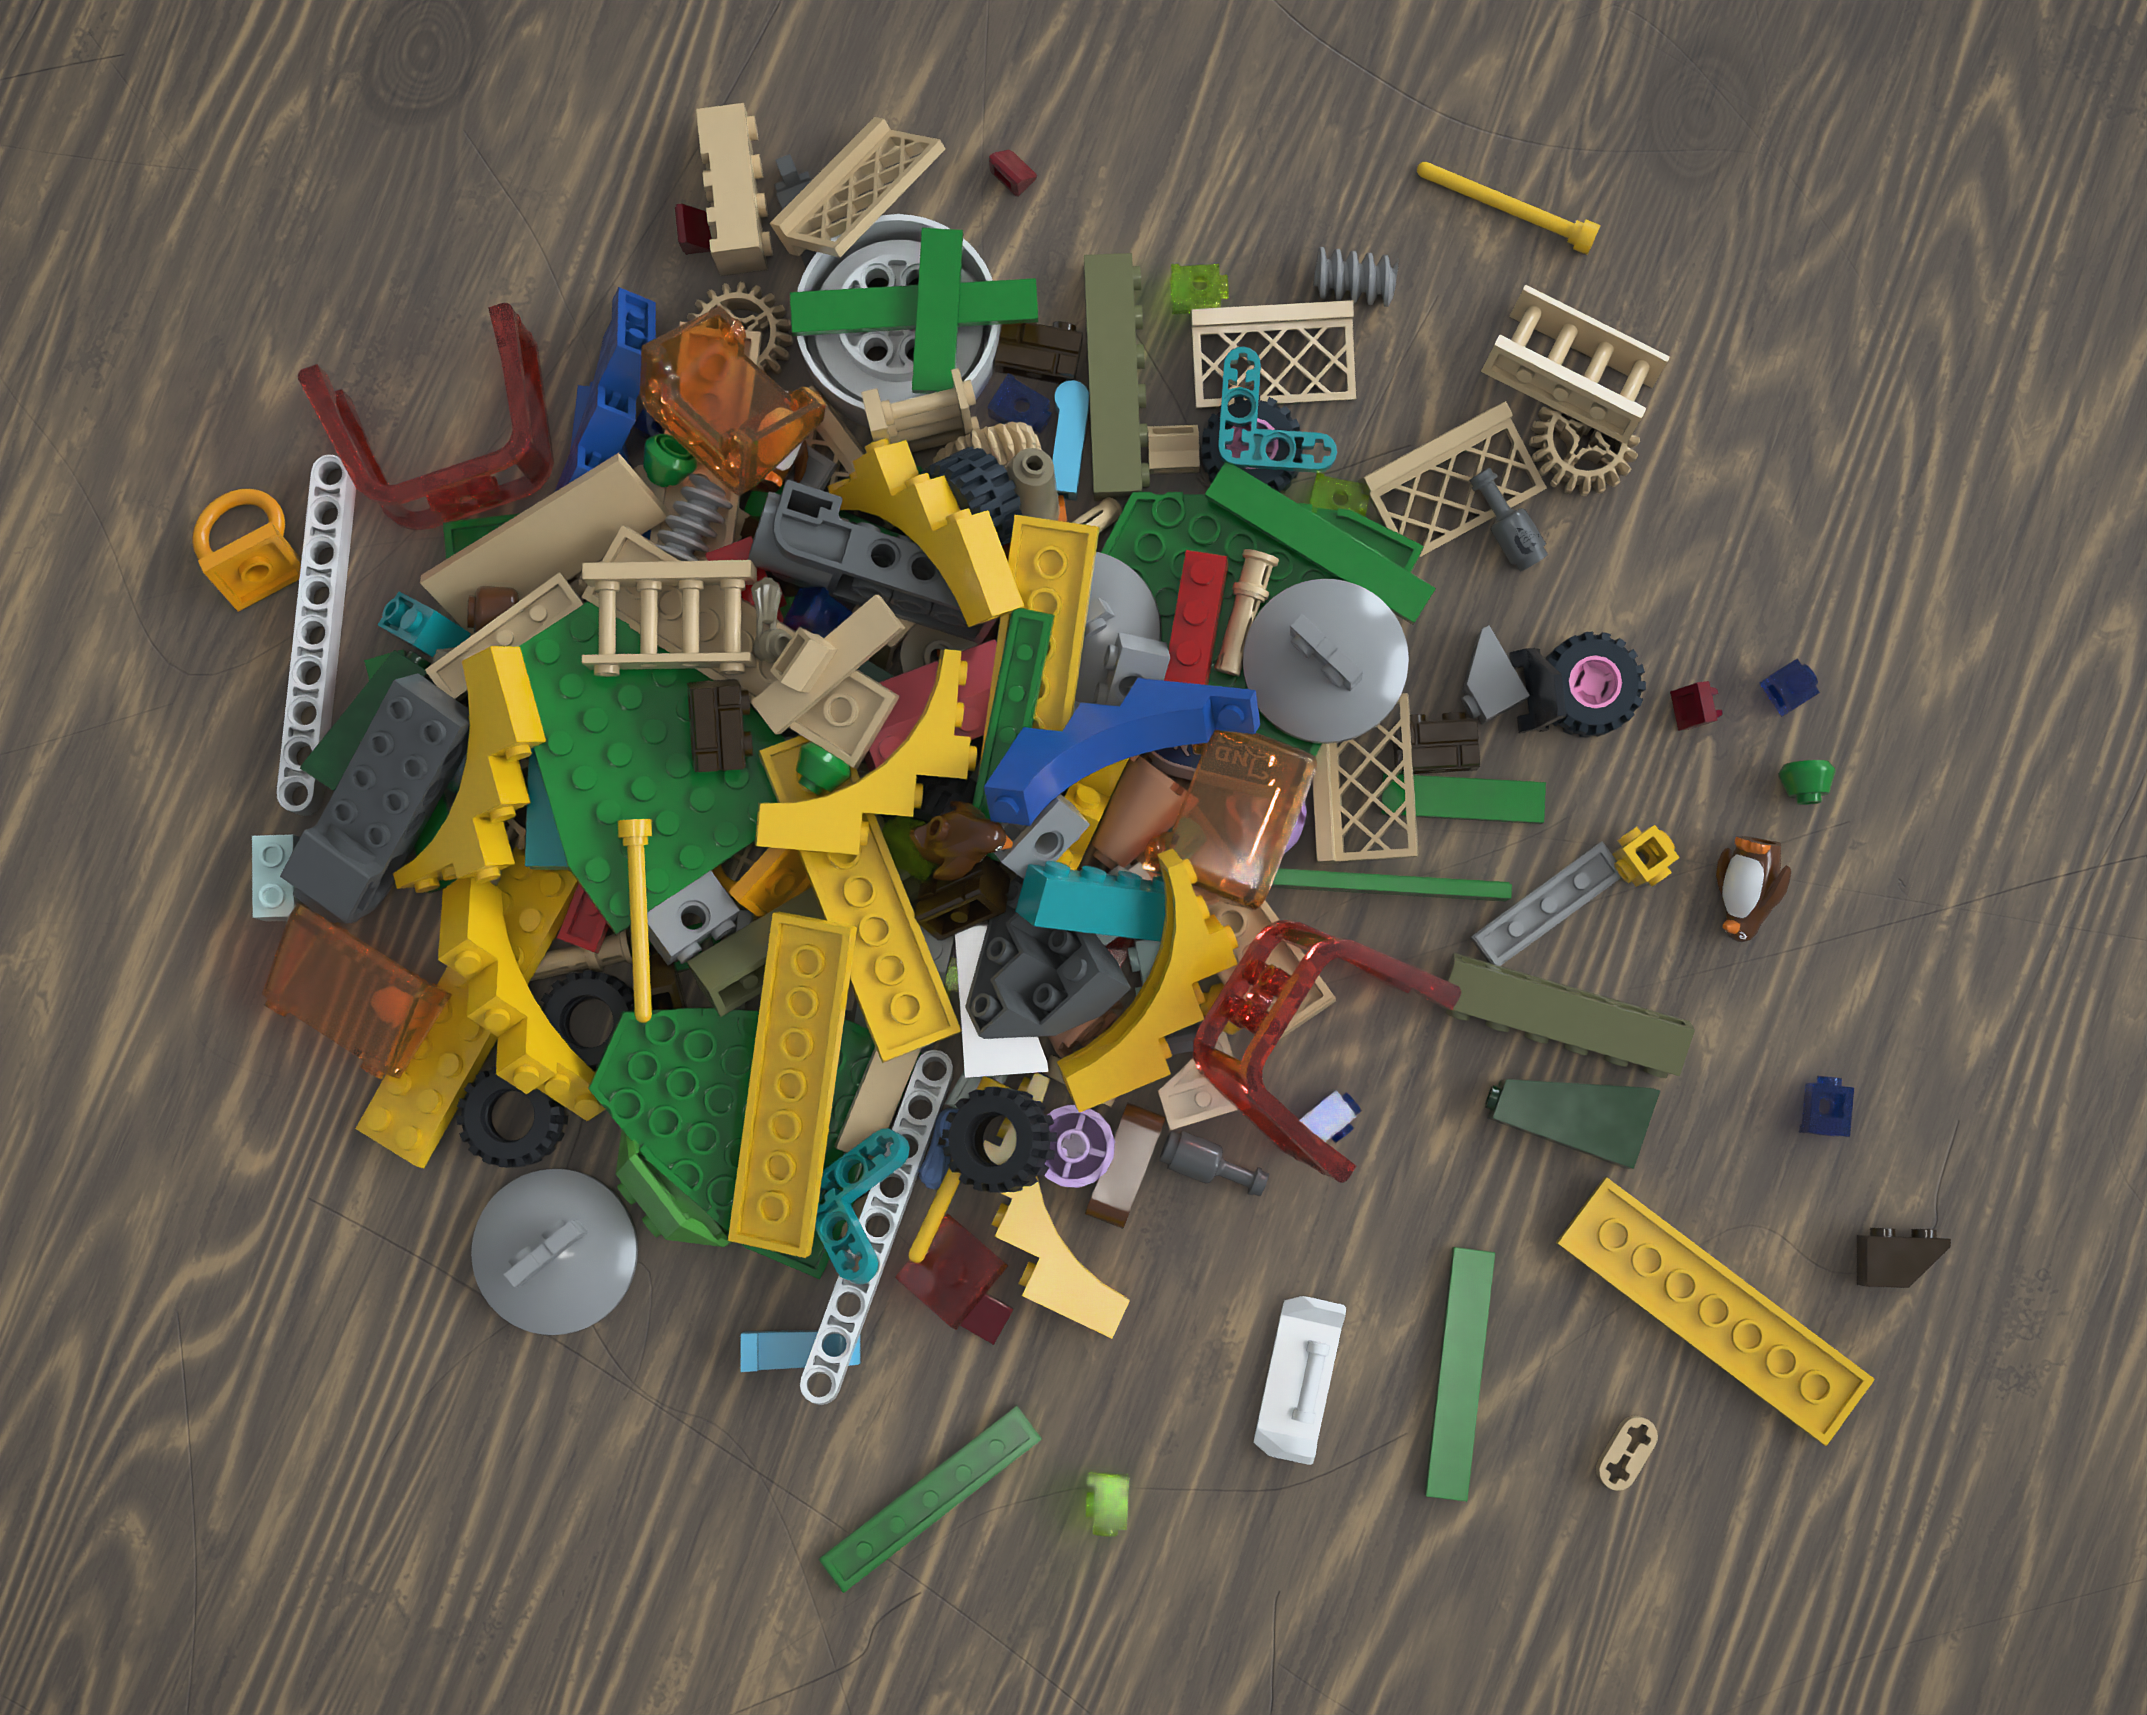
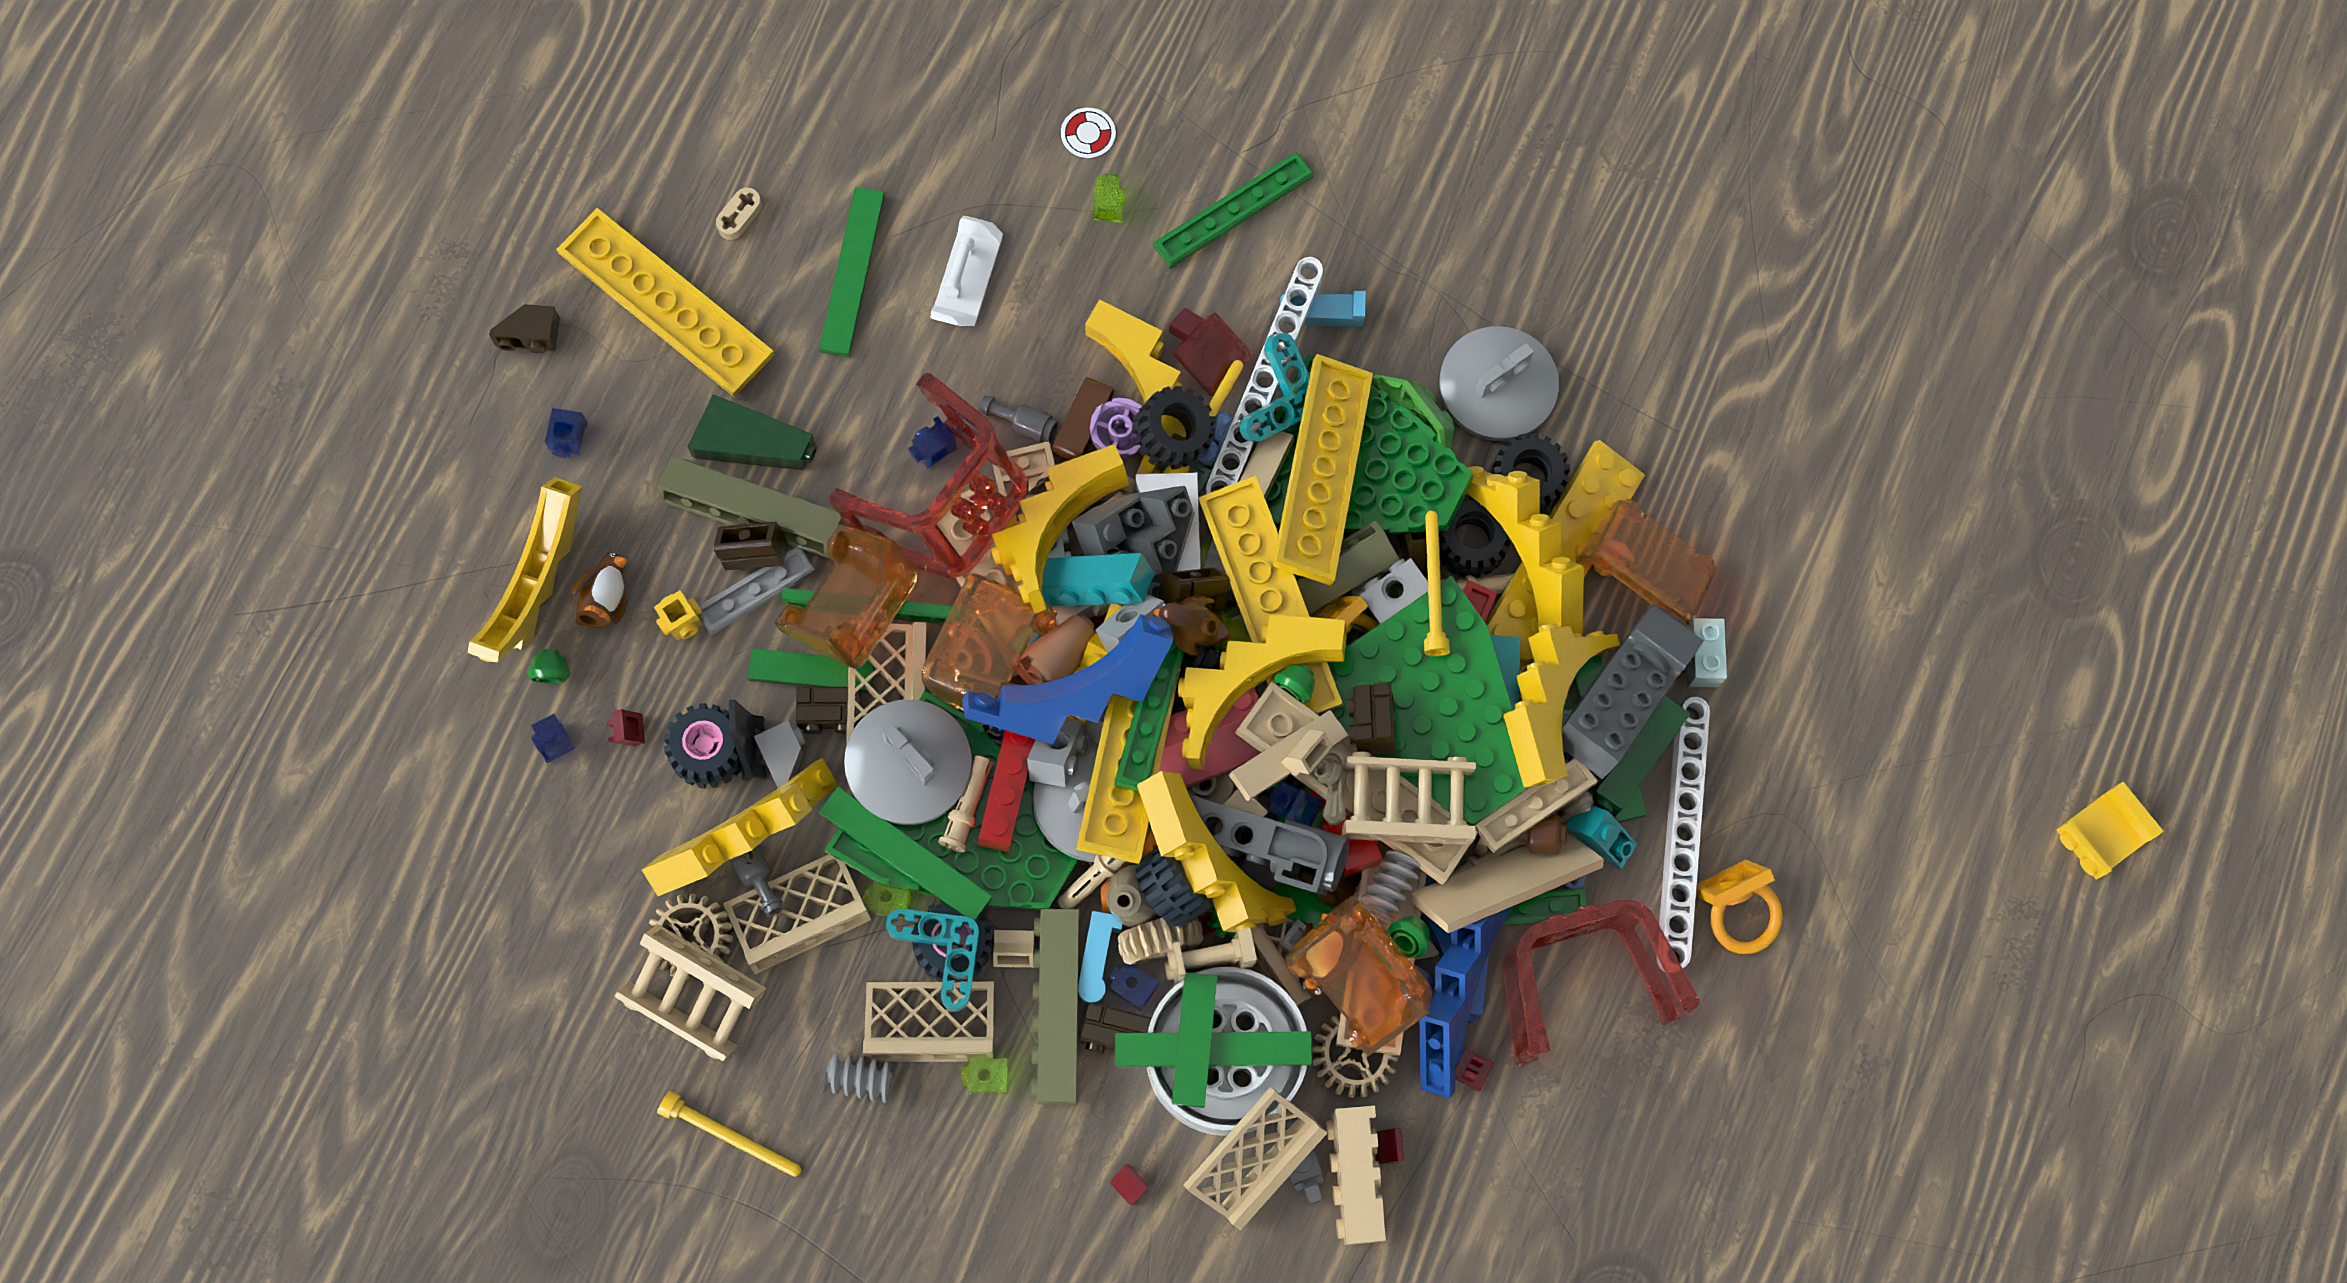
camera: 175 degrees right, 10 degrees down
none -> yellow arch [468,477,583,663]
none -> yellow arch [642,758,838,896]
none -> dark brown brick [713,521,788,571]
none -> clear orange windscreen [774,524,917,669]
none -> sticker [1061,107,1116,158]
none -> dark red tile [1455,1047,1495,1092]

